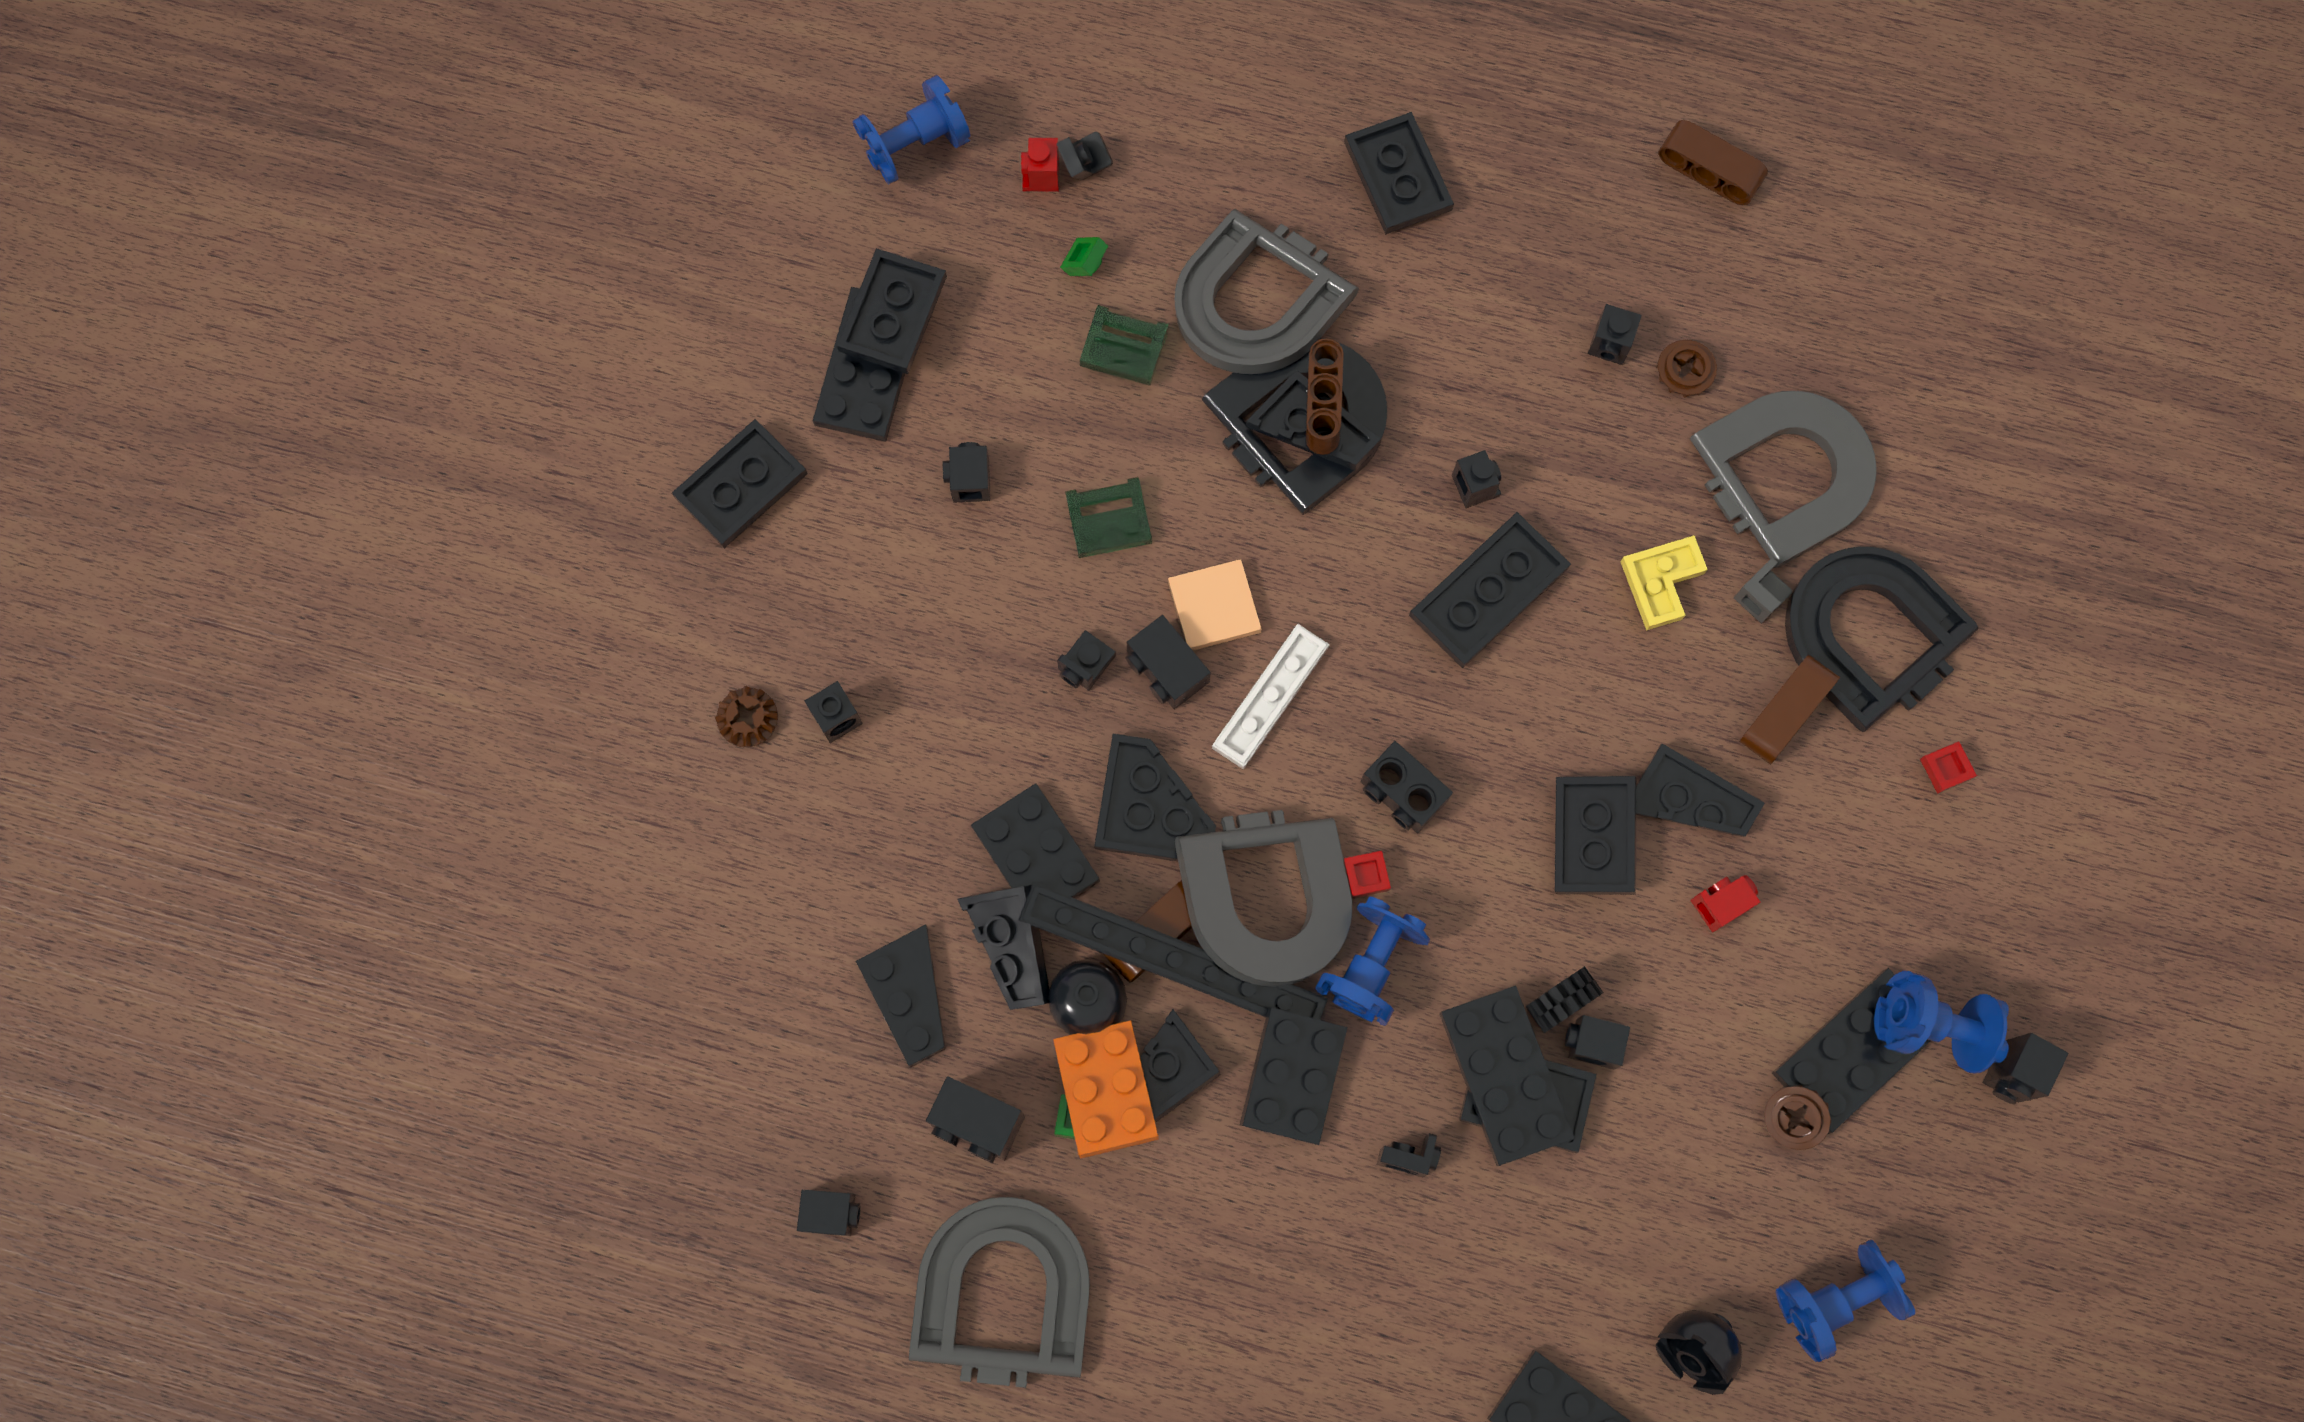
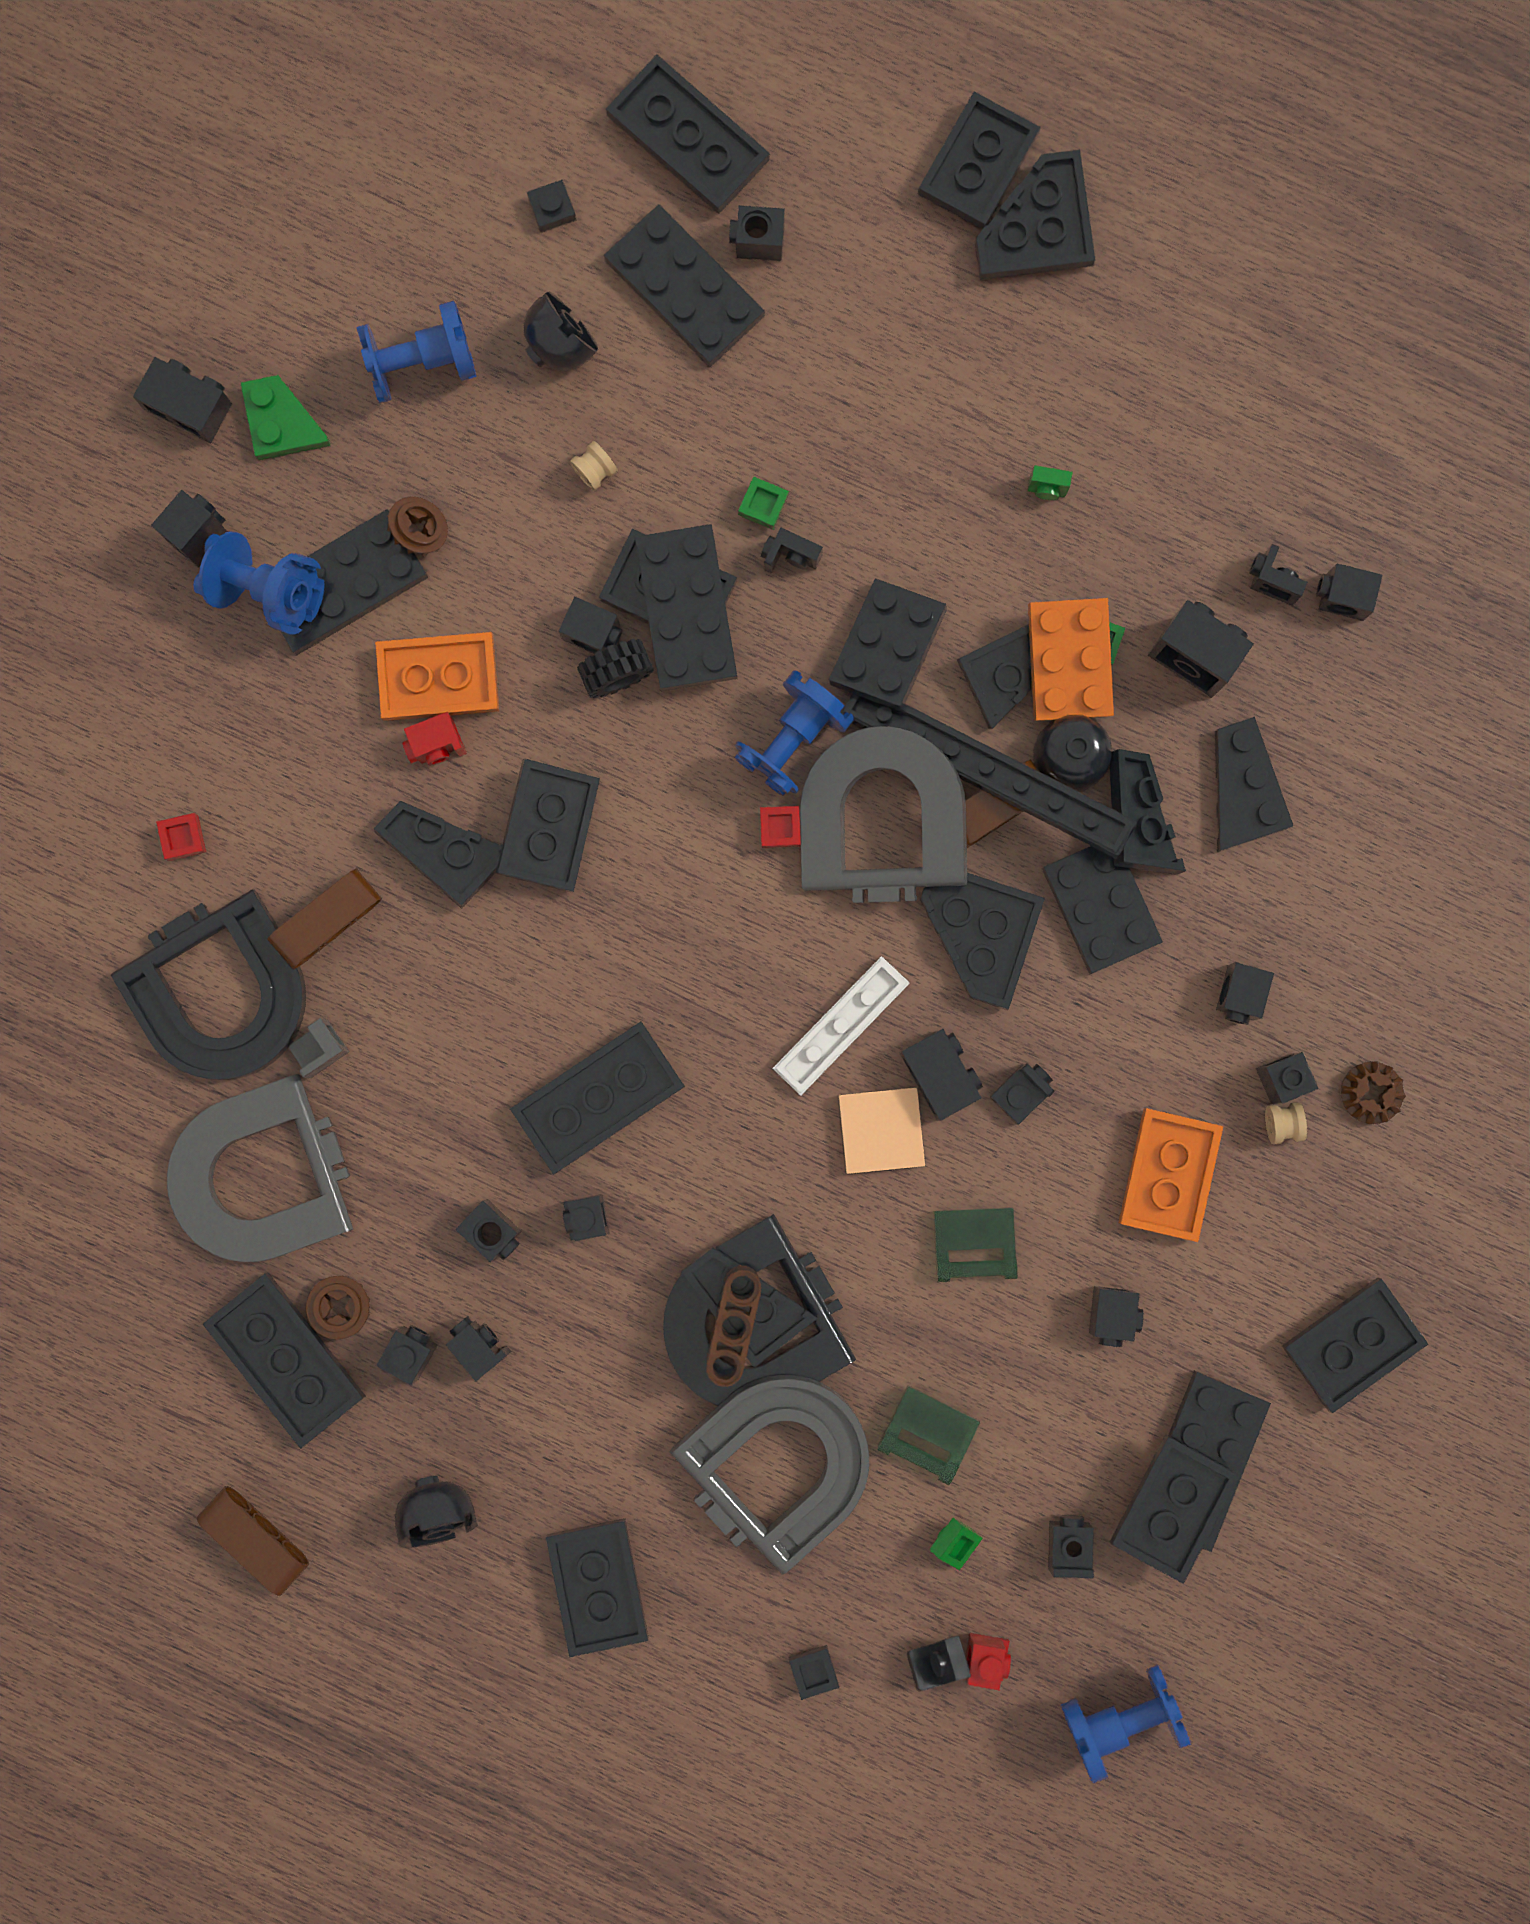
camera: 170 degrees left, 10 degrees up
dark grey piece [909,1197,1090,1388] -> none
black brick [1360,741,1453,834] -> none
light yellow plate [1620,536,1708,631] -> none
none -> black brick [133,357,232,444]
none -> black plate [203,1273,366,1449]
none -> green wing [241,375,331,461]
none -> orange plate [375,632,499,721]
none -> black cylinder [395,1476,478,1548]
none -> black brick [446,1316,511,1382]
none -> black brick [455,1199,522,1262]
none -> tan wheel [569,441,618,491]
none -> green plate [738,476,789,530]
none -> black plate [789,1645,840,1700]
none -> green plate [1027,465,1073,500]
none -> black brick [1048,1515,1094,1579]
none -> orange plate [1118,1108,1224,1242]
none -> black brick [1216,962,1274,1025]
none -> black bracket [1249,544,1308,606]
none -> tan wheel [1265,1102,1307,1145]

